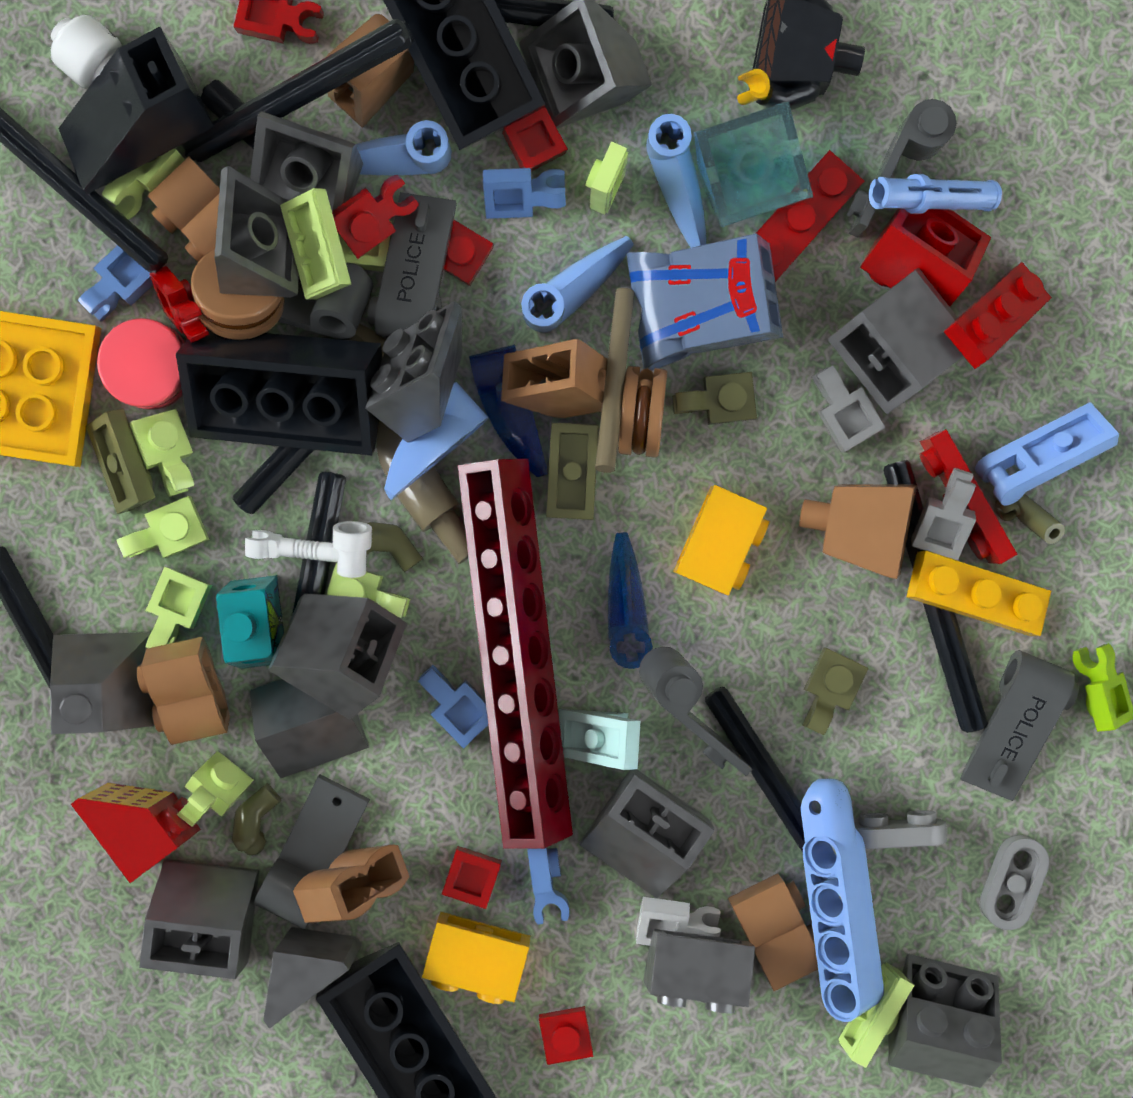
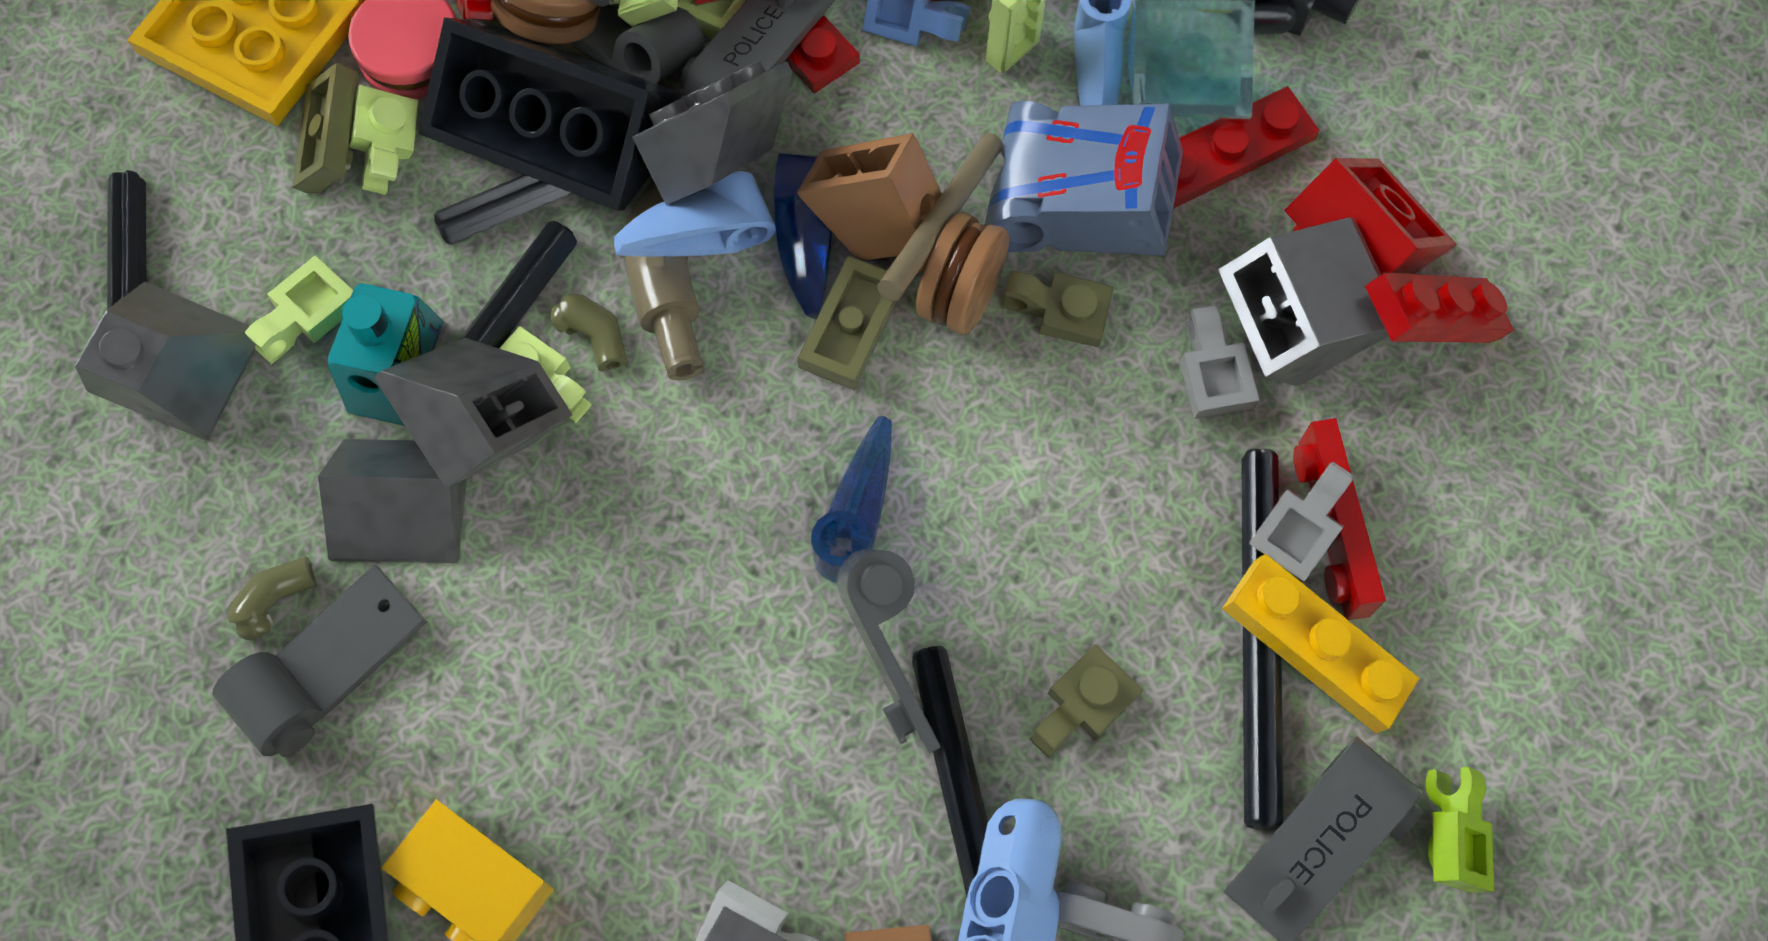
camera: 15 degrees right, 20 degrees down
red slope [71,783,201,883] -> none
yellowish green plate [117,496,210,558] -> none
medium nougat brick [137,637,230,745] -> none
flat silver slope [139,859,259,979] -> none
yellowish green plate [177,751,254,827] -> none
white brick [245,521,372,578] -> none
flat silver slope [263,927,362,1028] -> none
medium nougat brick [293,845,409,923] -> none
medium blue plate [418,665,488,748] -> none
red plate [441,846,502,909] -> none
dark red brick [457,459,573,849] -> none
light blue piece [521,236,634,332] -> none
medium blue plate [527,847,569,925] -> none
light aqua slope [559,709,641,770] -> none
flat silver slope [579,769,715,898] -> none
yellow brick [673,485,770,596] -> none
medium nougat torso [799,484,917,579] -> none
dark grey door [847,99,957,238] -> none
light blue pin [869,174,1002,214] -> none
light blue plate [975,402,1119,506] -> none
olive arm [995,494,1065,544] -> none

